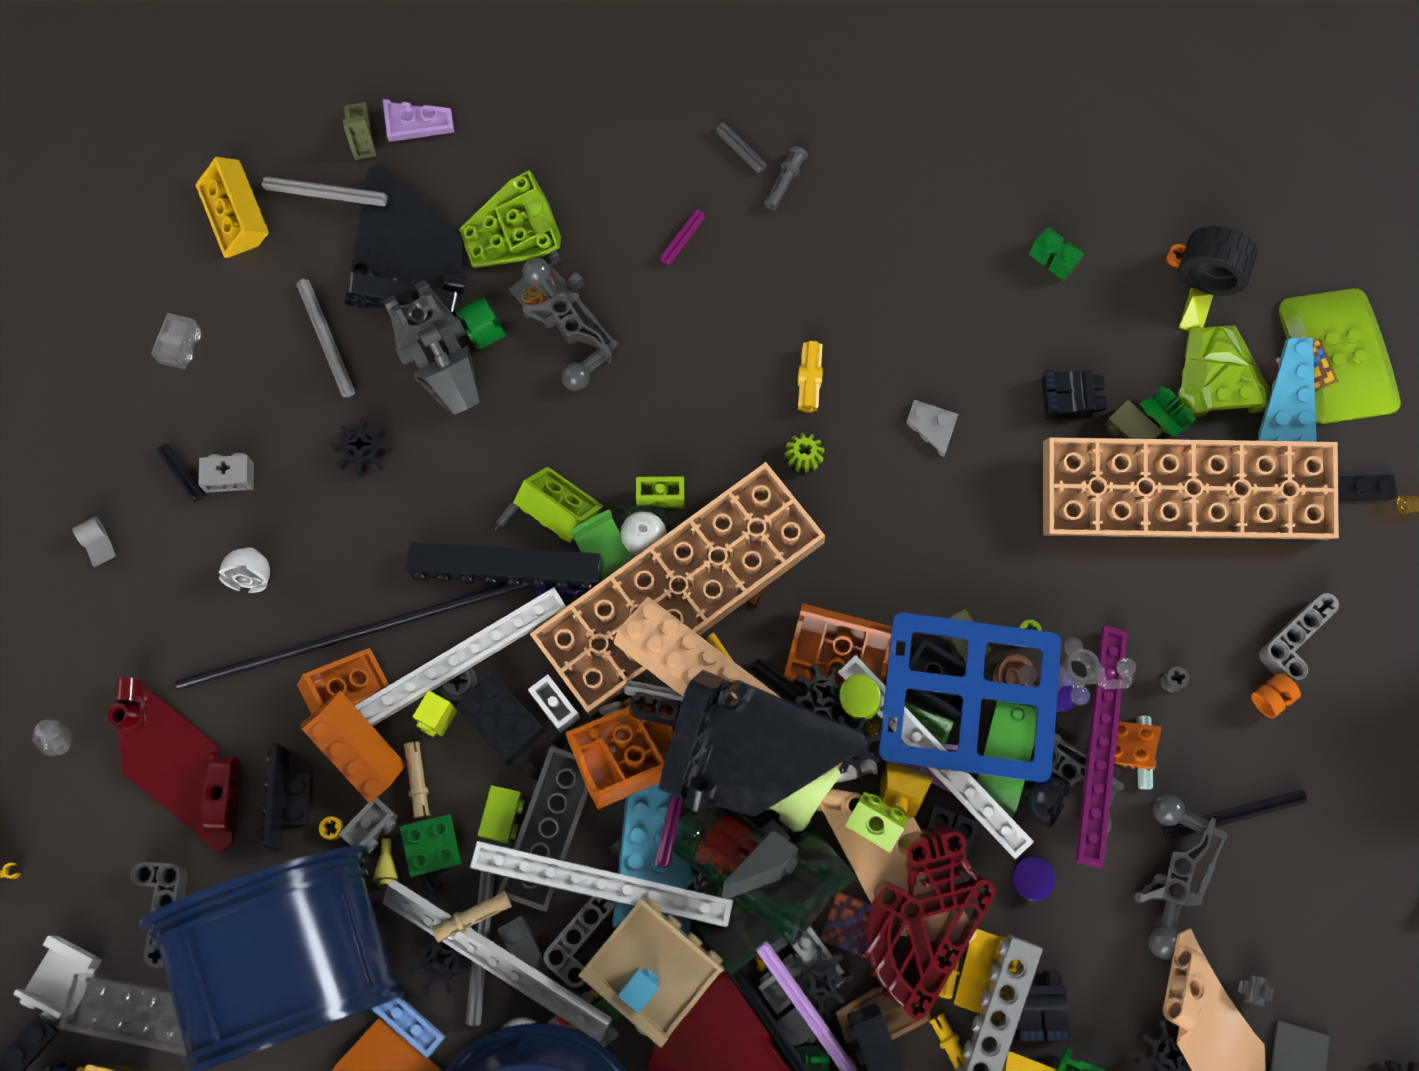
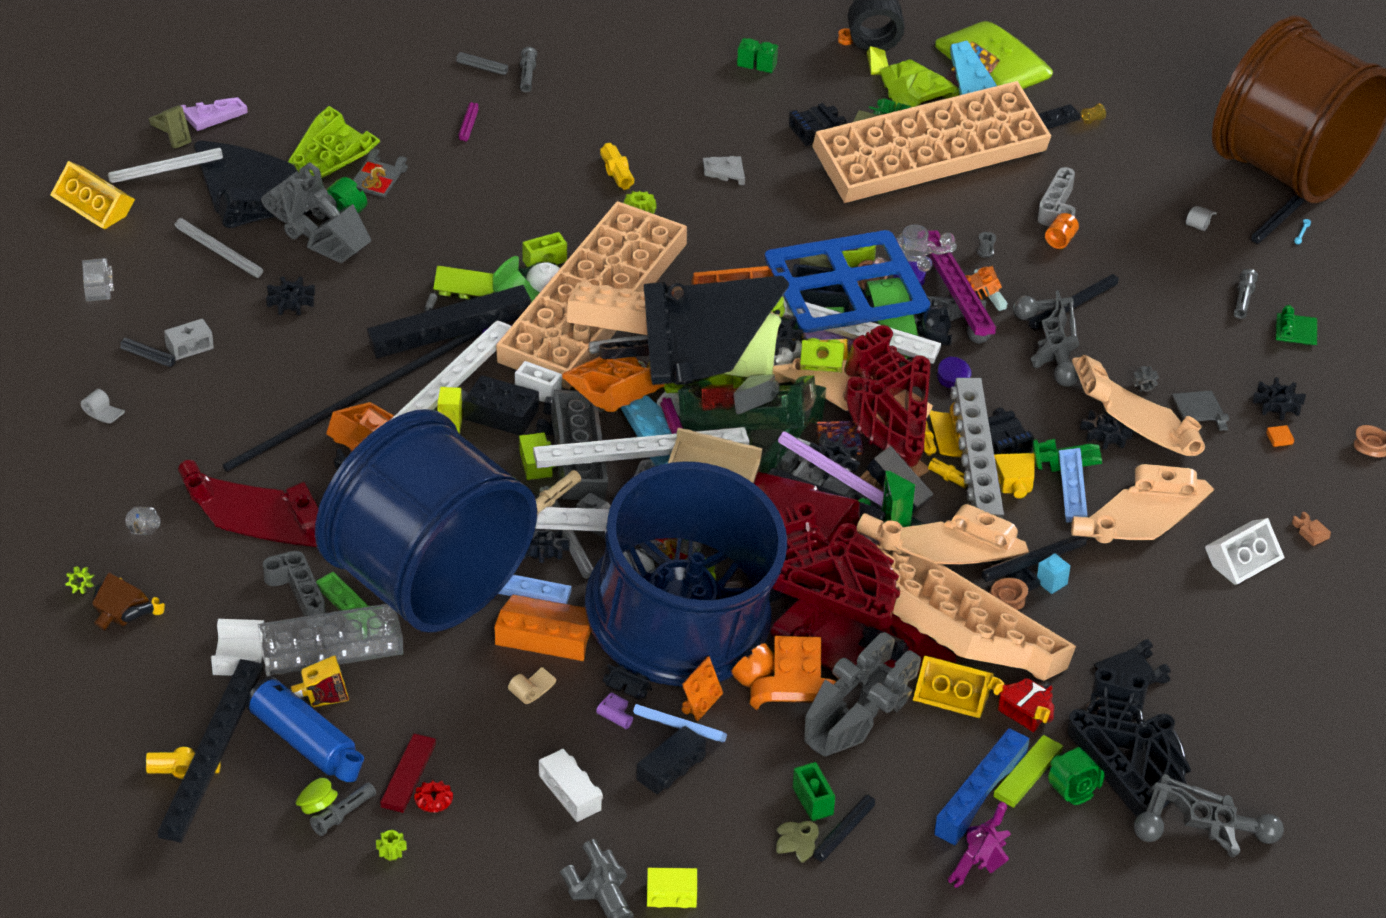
camera: 25 degrees left, 30 degrees down
white cylinder [219,548,270,593] -> none
dark grey piece [522,257,618,391] -> none

